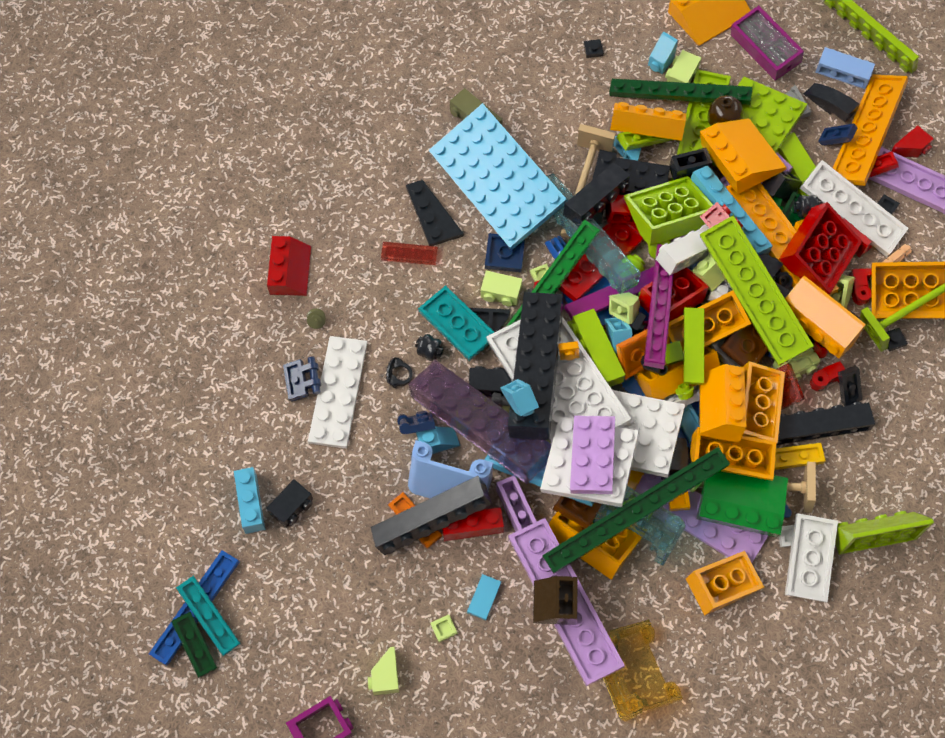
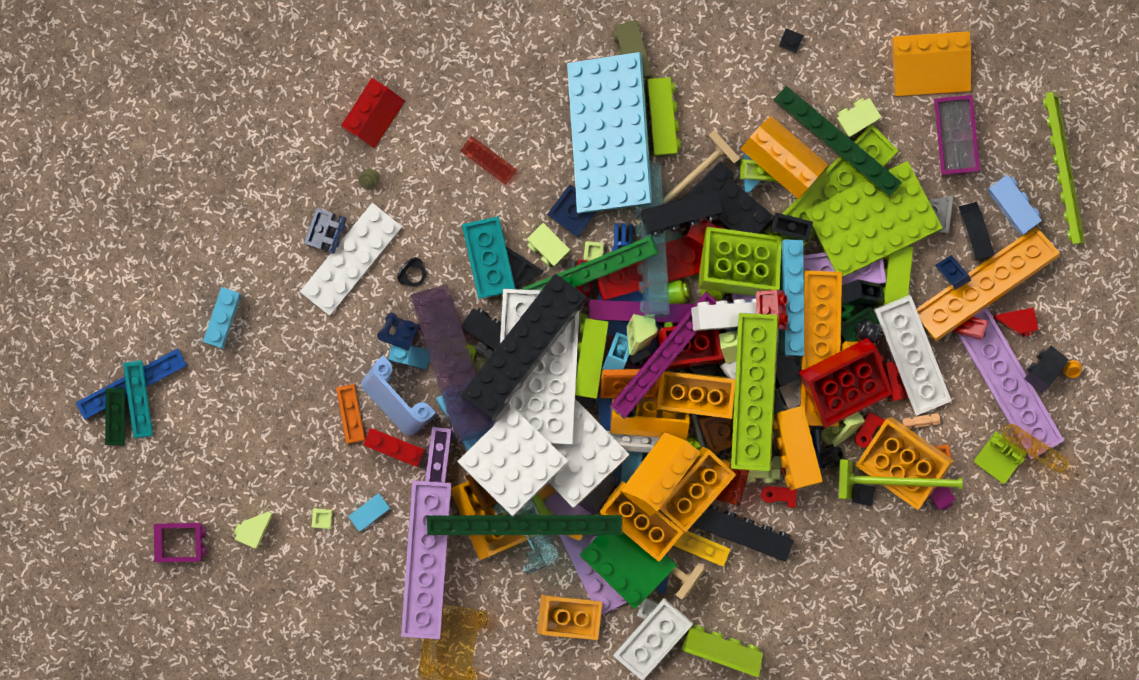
camera: 25 degrees right, 20 degrees up
black brick [266,479,313,528] -> none
brick [370,476,492,555] -> none
black wing [406,180,464,247] -> none
black piece [415,334,444,361] -> none
medium azure slope [500,379,539,416] -> none
dark brown slope [533,576,578,625] -> none
light orange plate [558,341,580,360] -> none
lavender plate [570,416,615,494] -> none
medium azure slope [648,32,678,74] -> none
lime tile [665,340,684,365] -> none
lime plate [675,383,694,400] -> none
lime tile [683,308,704,385] -> none
light orange slope [700,118,787,195] -> none
dark brown cylinder [707,95,744,126] -> none
black plate [774,271,793,289] -> none
black plate [838,365,862,406] -> none
black plate [877,194,900,215] -> none
none -> lime brick [647,77,681,157]

